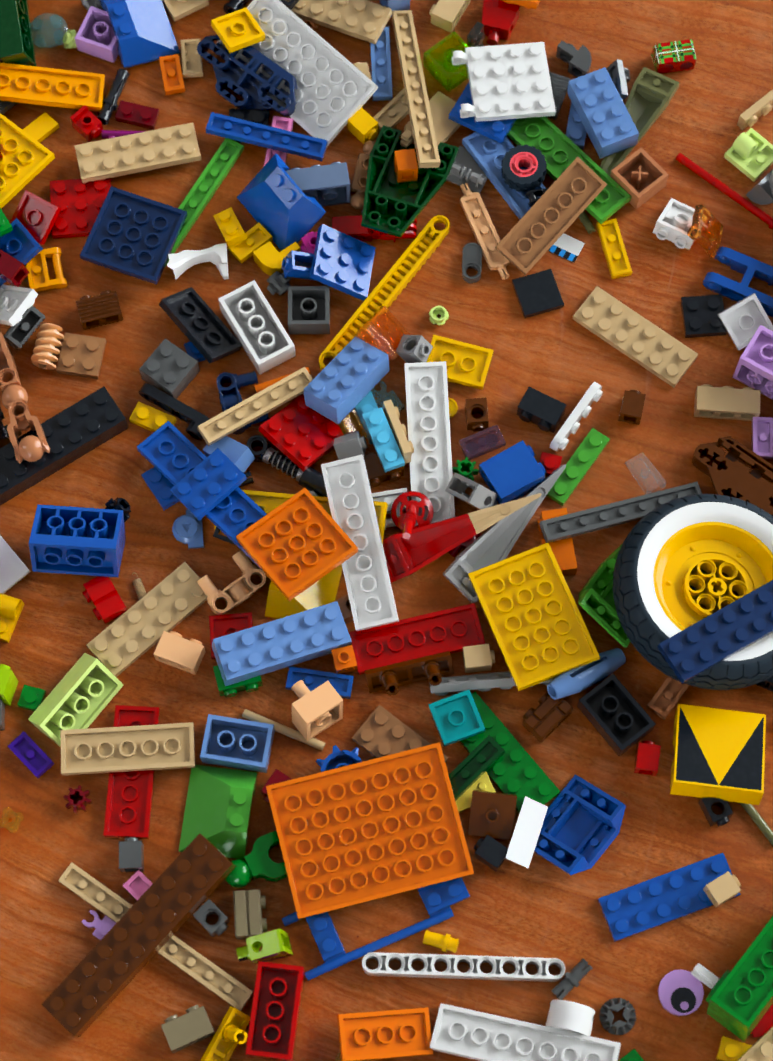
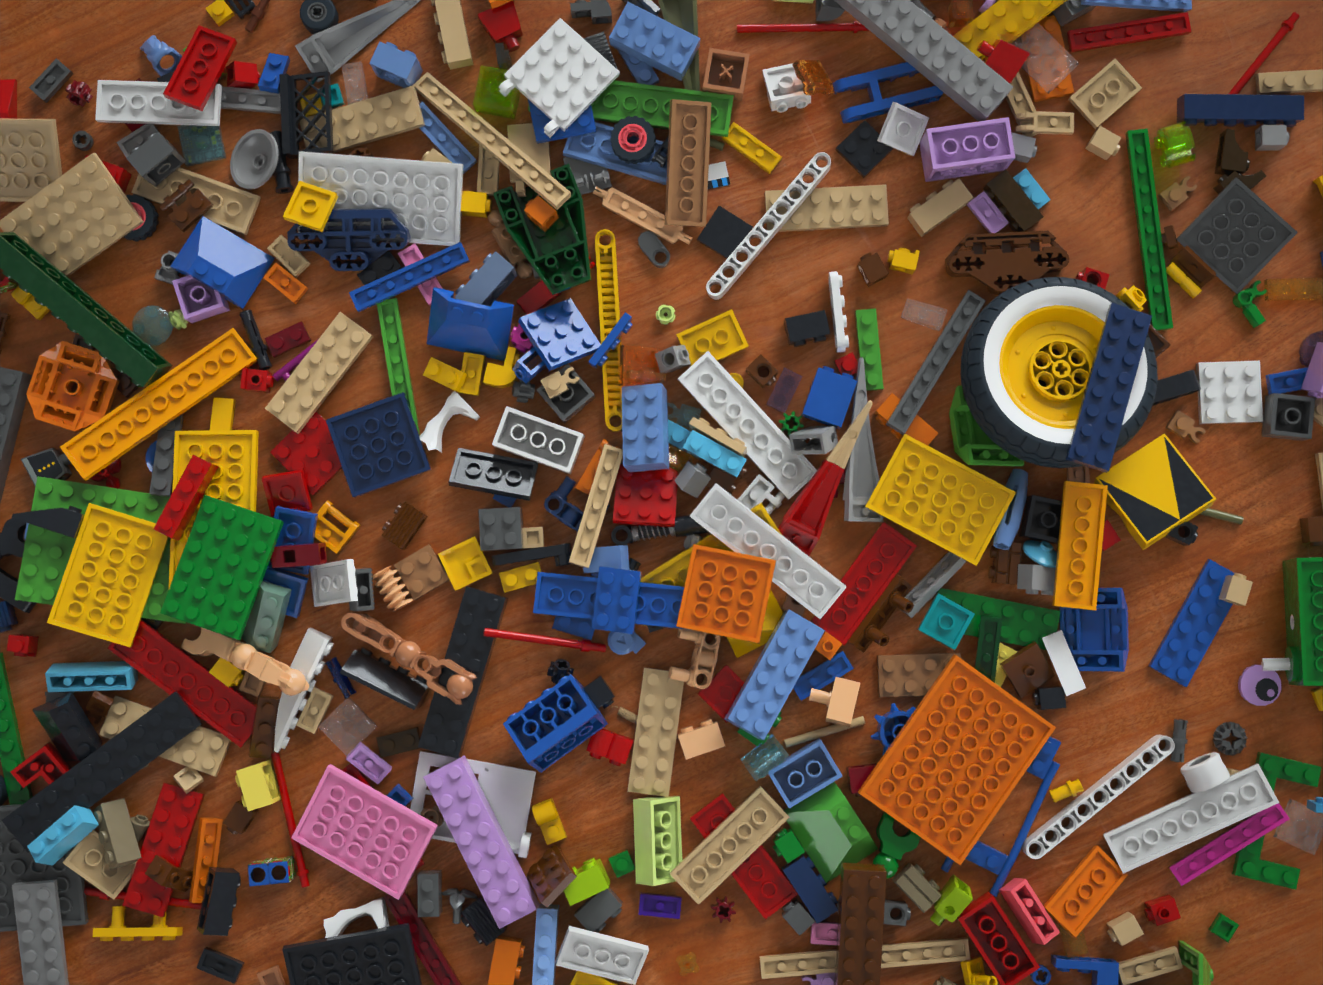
camera: 35 degrees left, 15 degrees up
red dish [391,491,434,540] -> none
tan brick [462,644,495,673] -> none
none -> yellow plate [438,536,492,591]
none -> red bar [483,628,606,652]
none -> tan plate [522,527,544,549]
none -> tan plate [540,367,580,399]
none -> black brick [584,676,615,709]
none -> blue plate [588,312,633,369]
none -> white beam [706,152,831,300]
none -> clear light blue plate [740,734,789,781]
none -> green brick [772,828,805,863]
none -> dark blue brick [782,854,839,924]
none -> yellow brick [887,248,920,274]
none -> coral brick [999,878,1060,945]
none -> light grey brick [1017,564,1056,595]
none -> medium azure dish [1023,540,1057,568]
none -> light orange plate [1052,481,1108,610]

